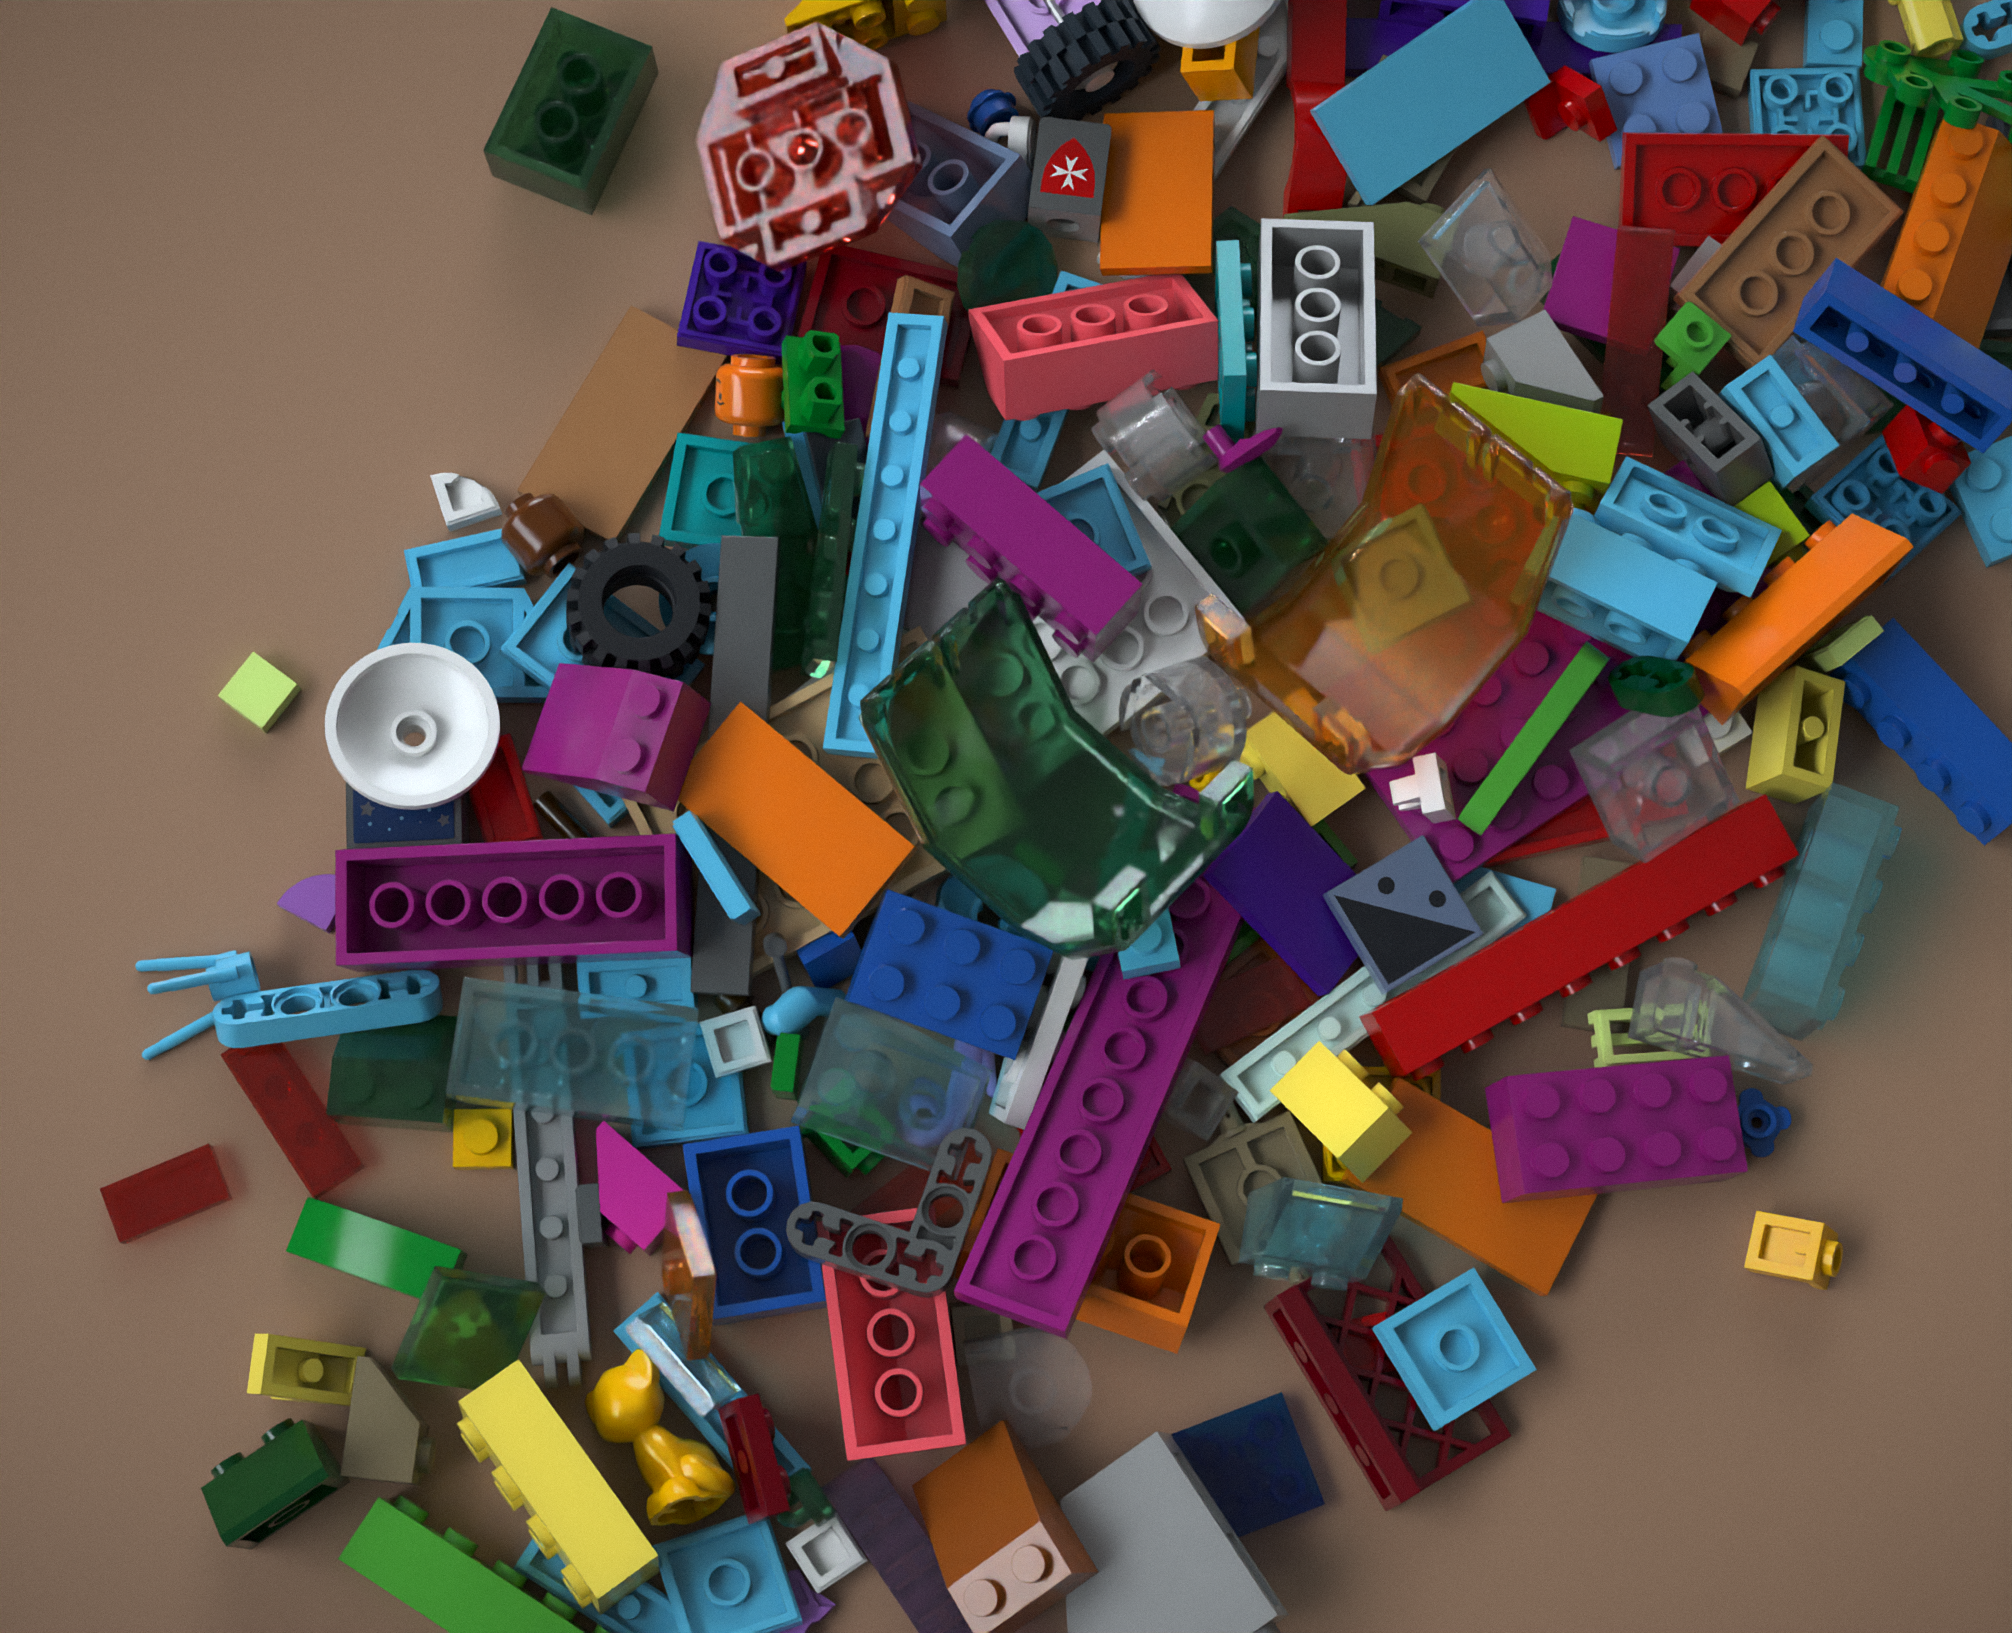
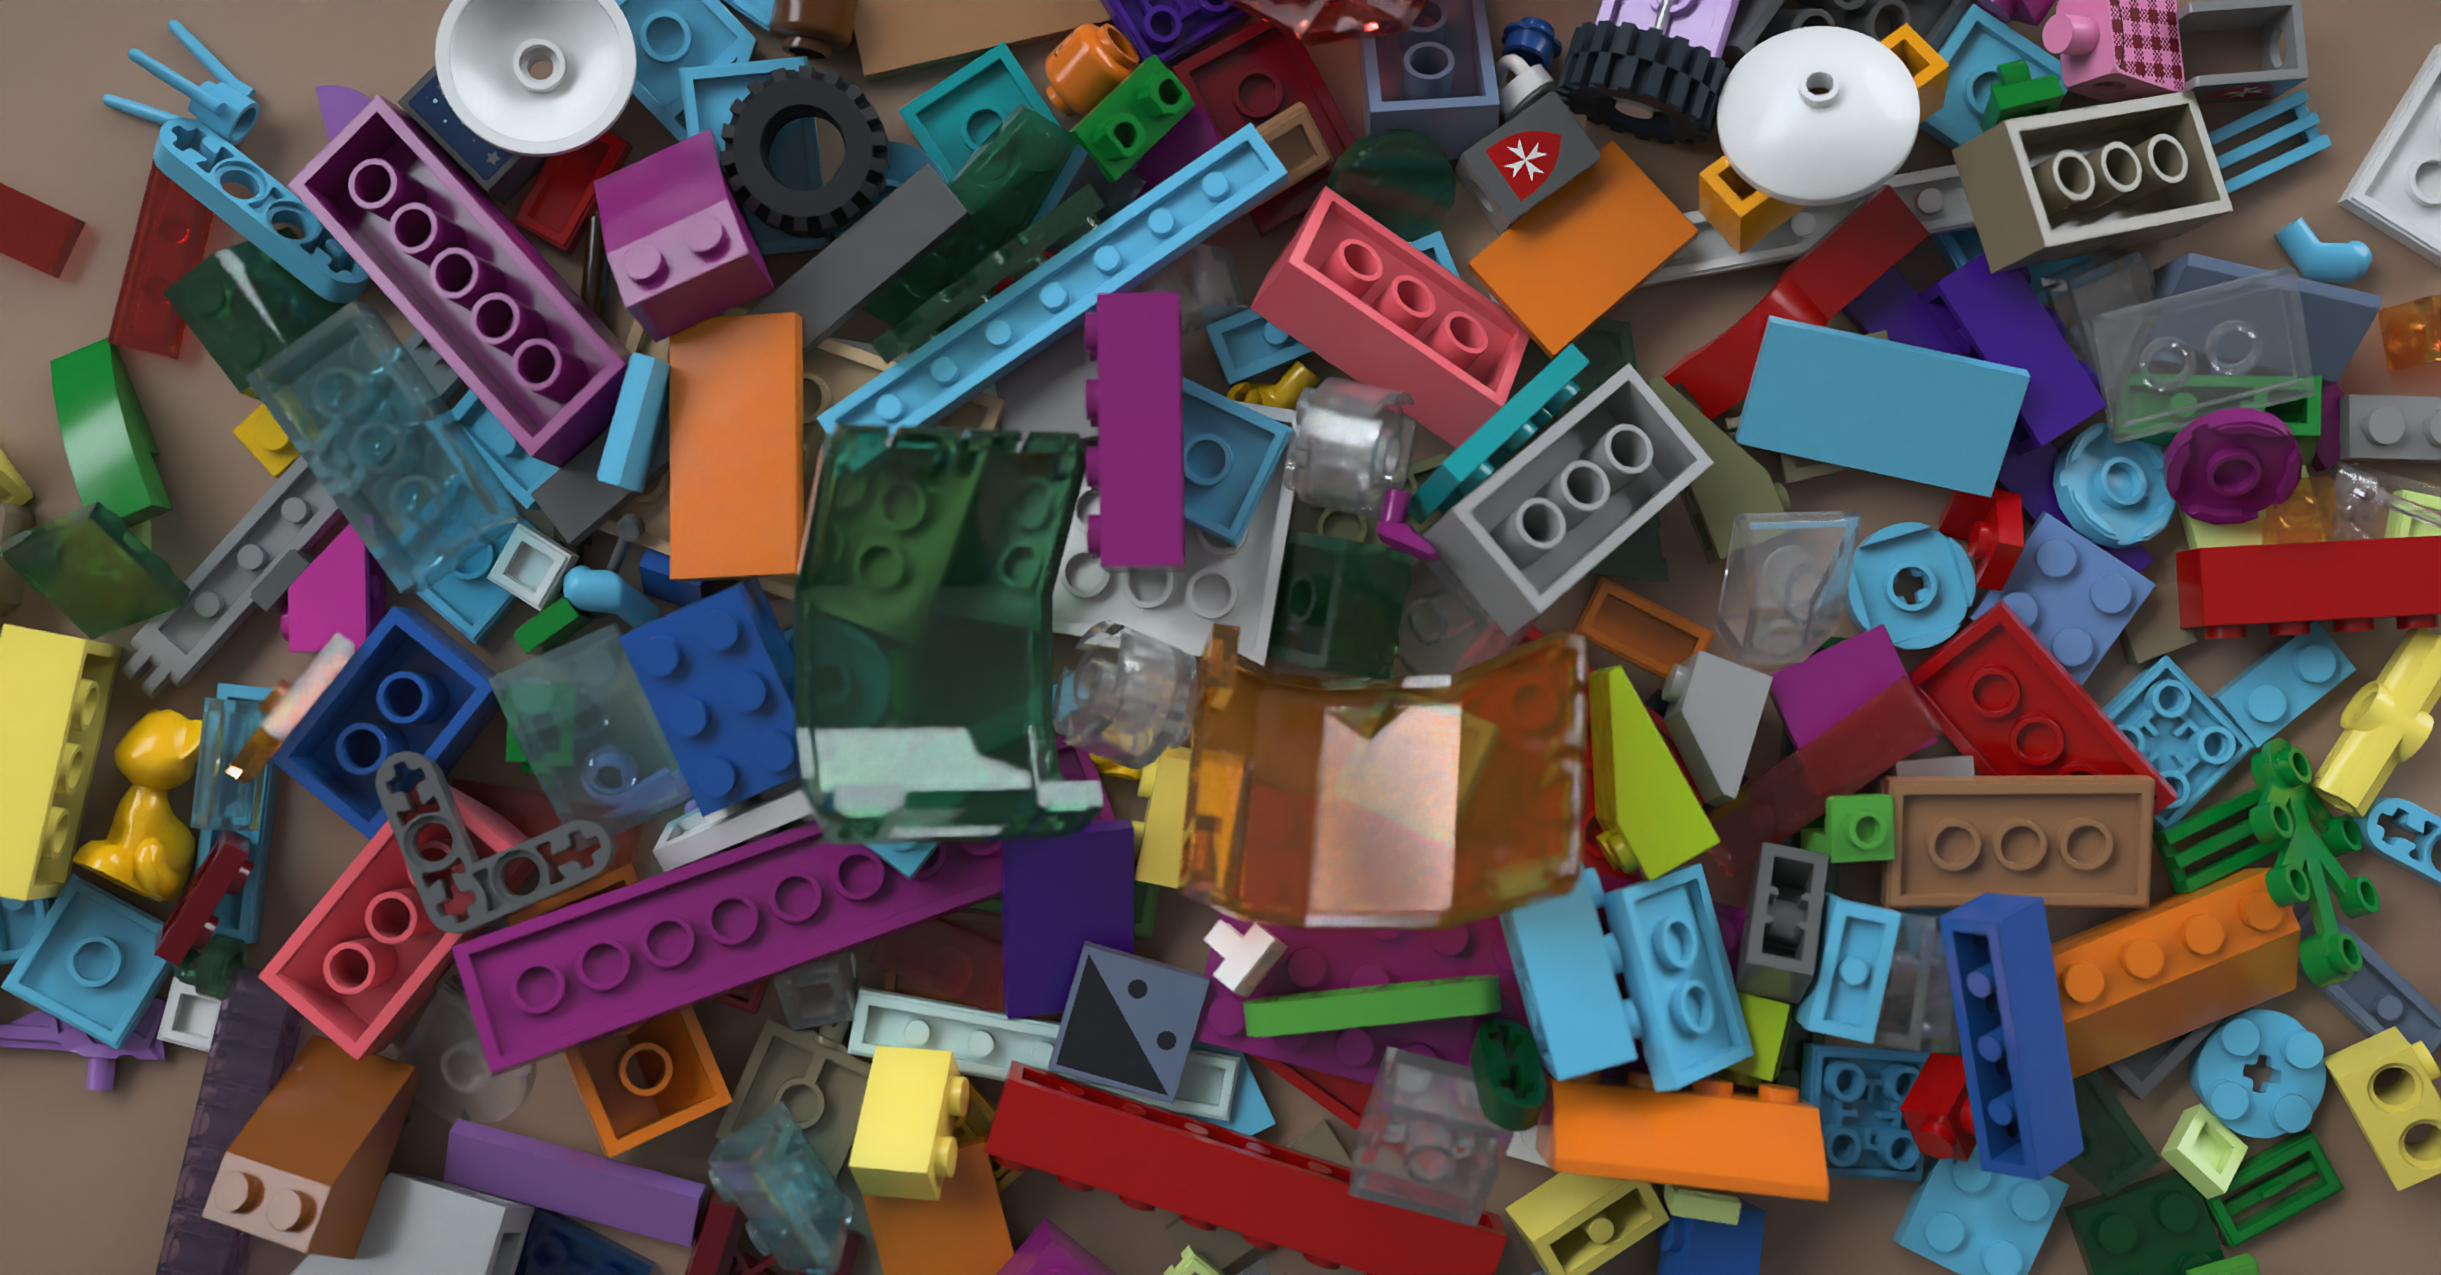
camera: 45 degrees right, 10 degrees up
none -> medium lavender tile [443,1118,706,1248]
none -> yellow arm [1226,359,1321,410]
none -> medium azure plate [1842,522,1976,650]

